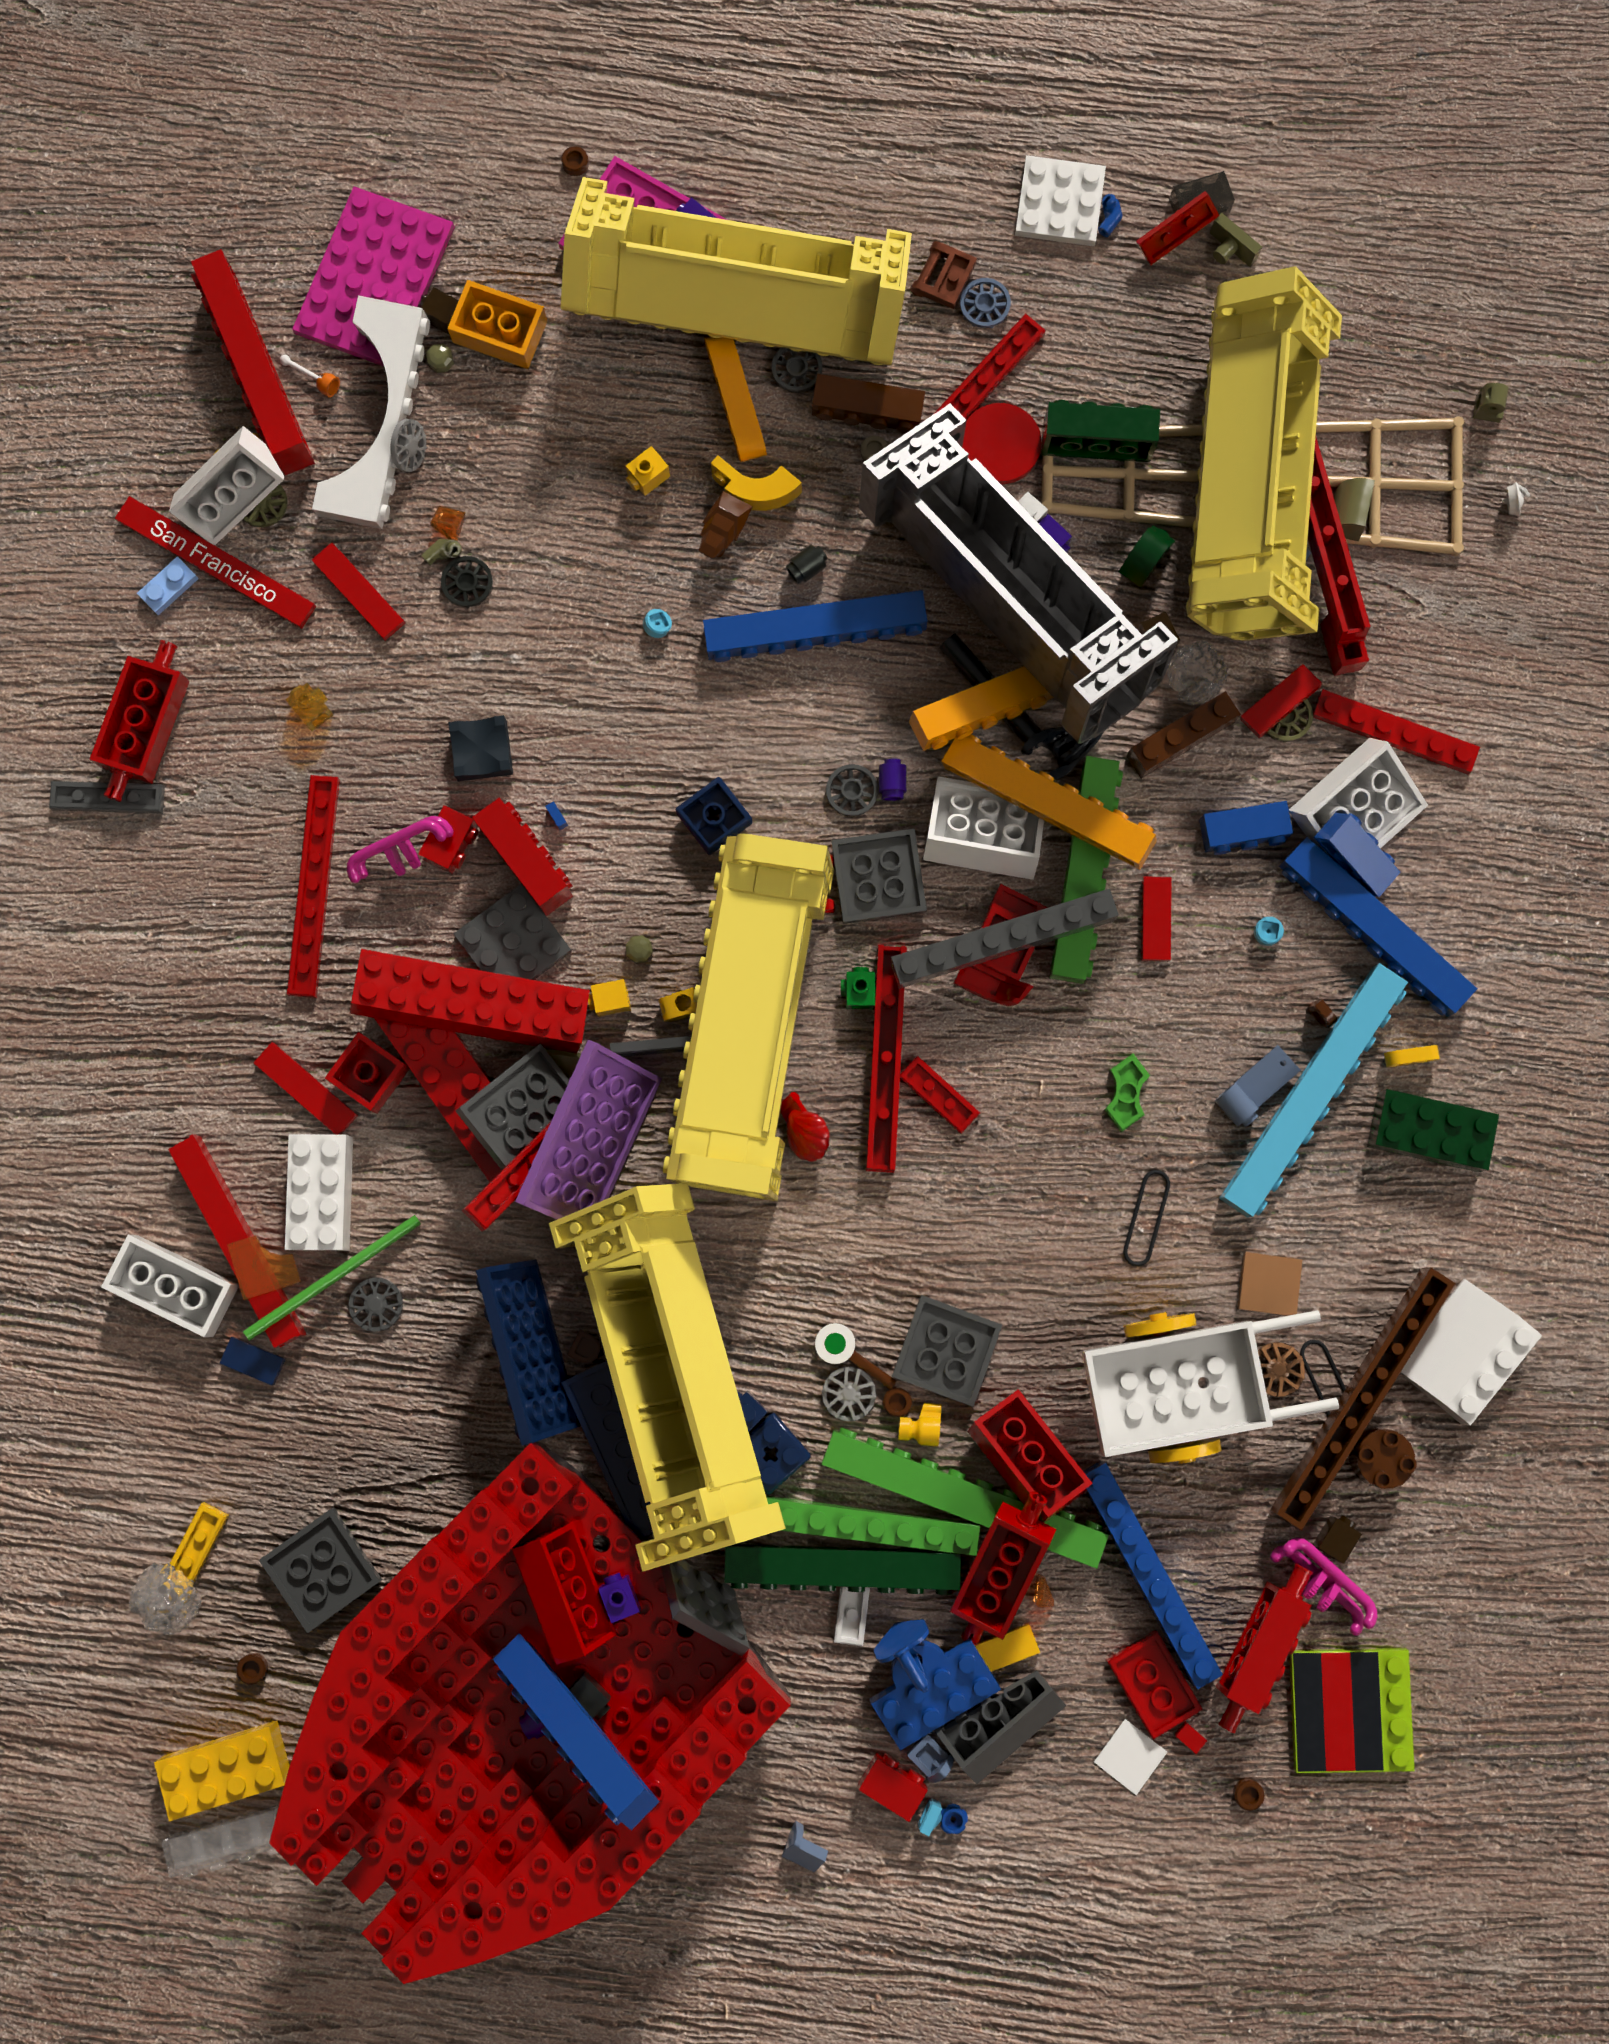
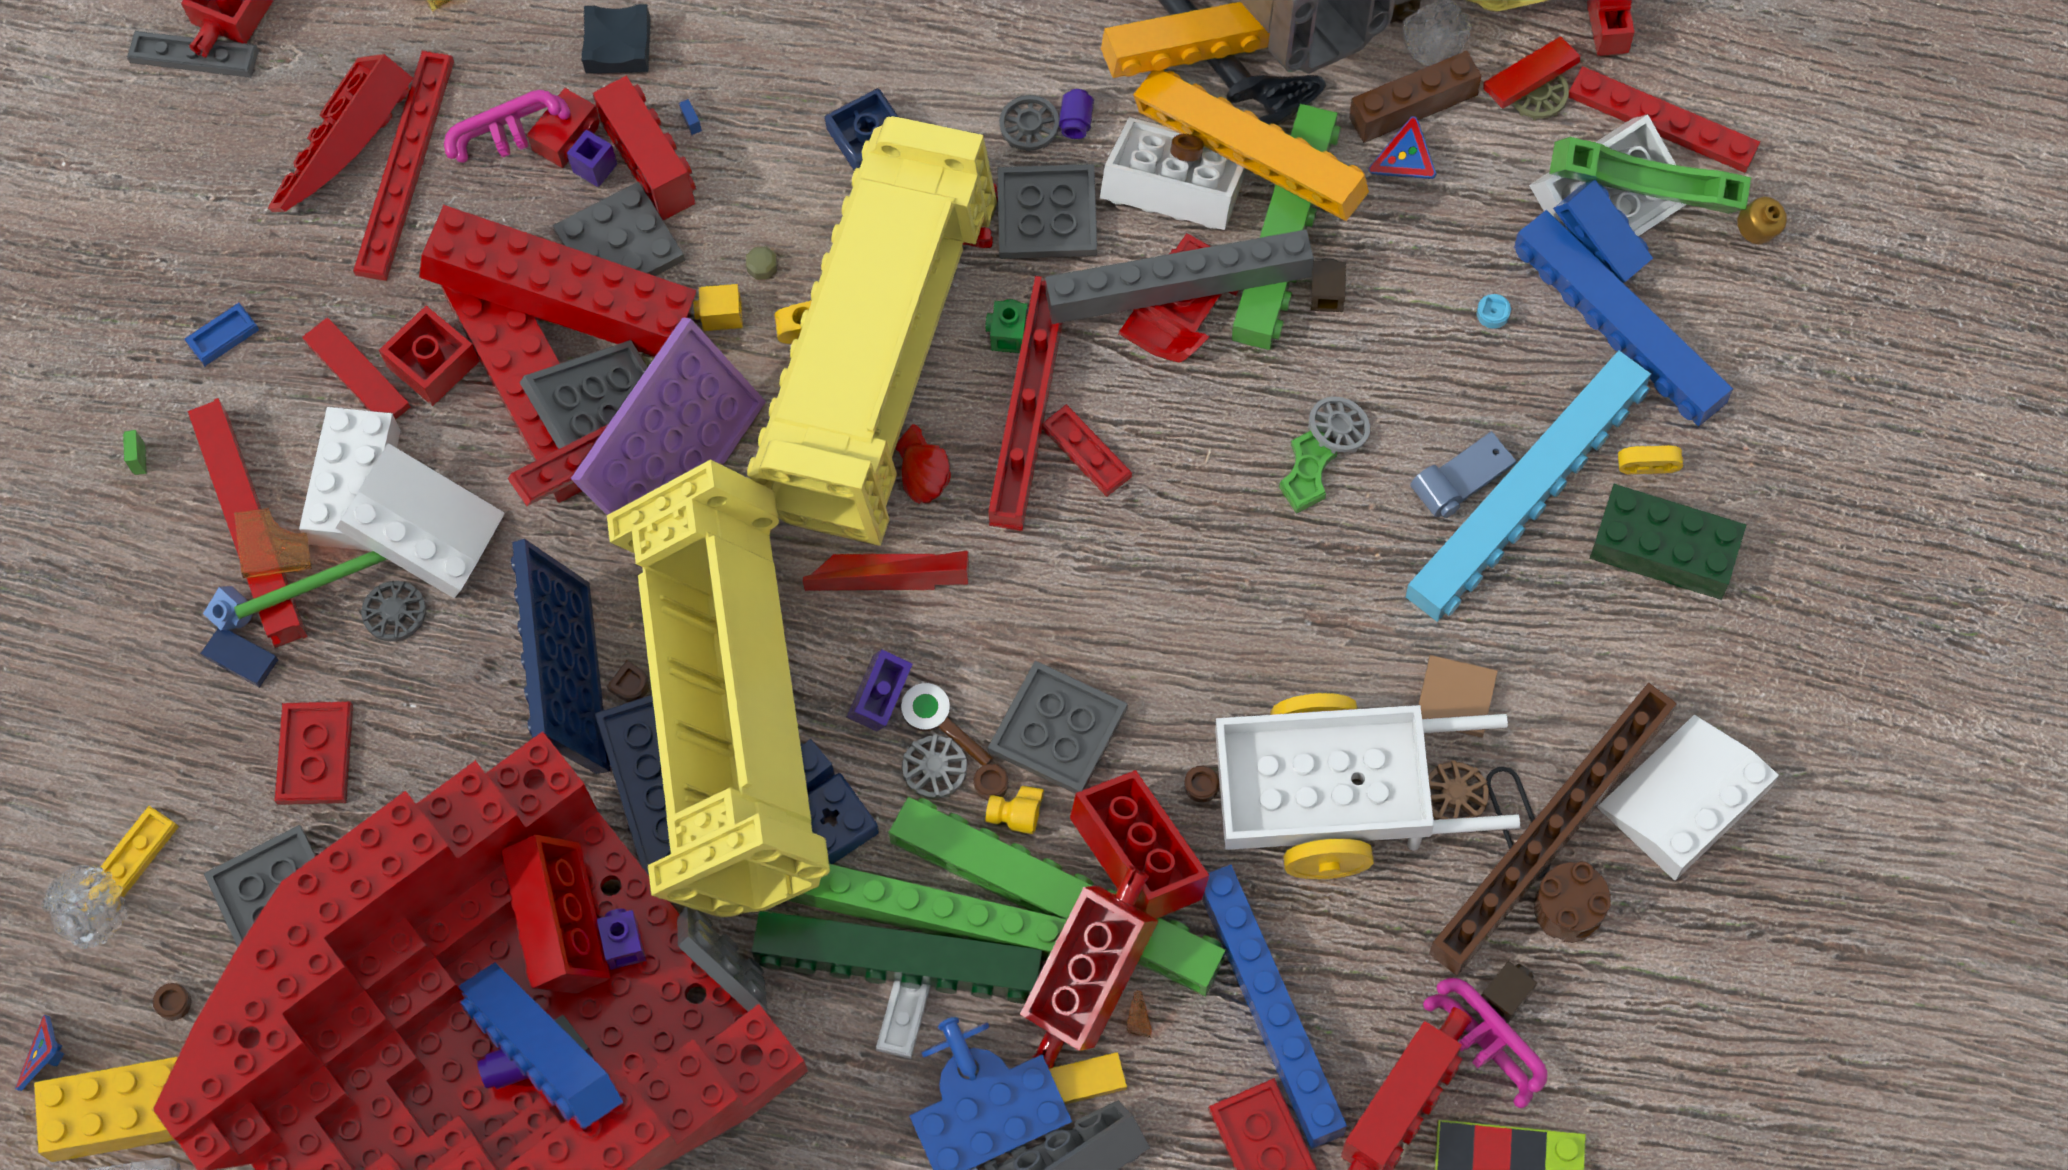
camera: 10 degrees right, 15 degrees down
white brick [101,1235,240,1337] -> none
dark grey tile [610,1036,691,1057] -> none
black piece [1123,1170,1170,1267] -> none
red tile [1141,876,1172,962] -> none
blue brick [1199,801,1293,855] -> none
reddish brown tile [1307,999,1338,1028] -> none
none -> blue piece [15,1015,64,1091]
none -> bright green tile [123,430,147,475]
none -> blue tile [184,303,259,367]
none -> medium blue plate [203,586,252,630]
none -> red wedge [267,54,413,212]
none -> red tile [274,701,353,805]
none -> white slope [335,443,505,598]
none -> dark purple brick [567,129,618,188]
none -> red wedge [803,551,969,591]
none -> dark purple brick [846,649,913,732]
none -> reddish brown tile [1170,134,1204,162]
none -> reddish brown tile [1184,766,1219,803]
none -> light grey wheel [1308,397,1370,454]
none -> dark brown brick [1310,258,1346,312]
none -> piece [1368,116,1437,179]
none -> bright green arch [1549,137,1751,214]
none -> pearl gold head [1737,196,1787,244]

